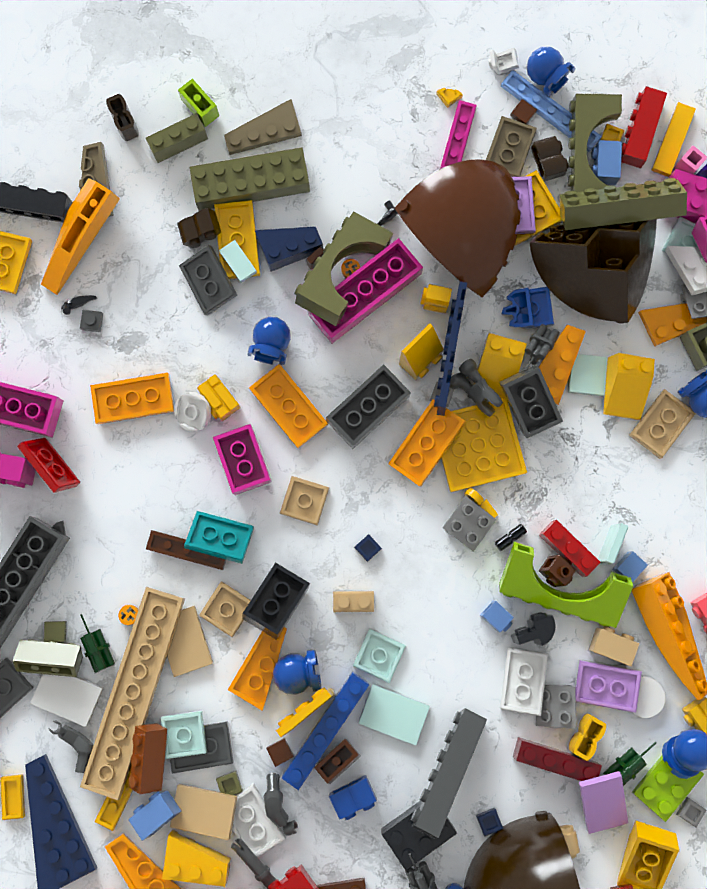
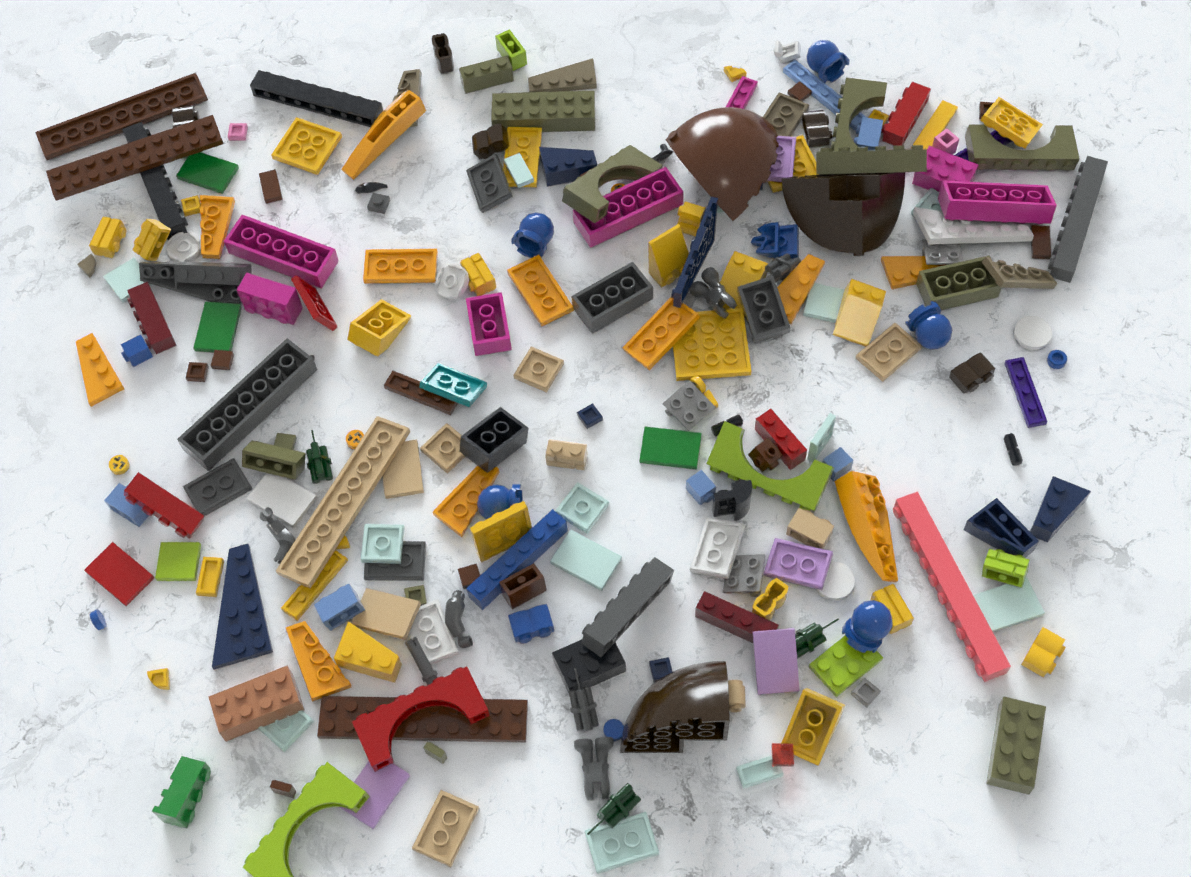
camera: 15 degrees right, 20 degrees down
dark orange brick [129,723,167,794] -> none
none -> yellow slope [347,299,411,357]
none -> green tile [639,426,702,470]

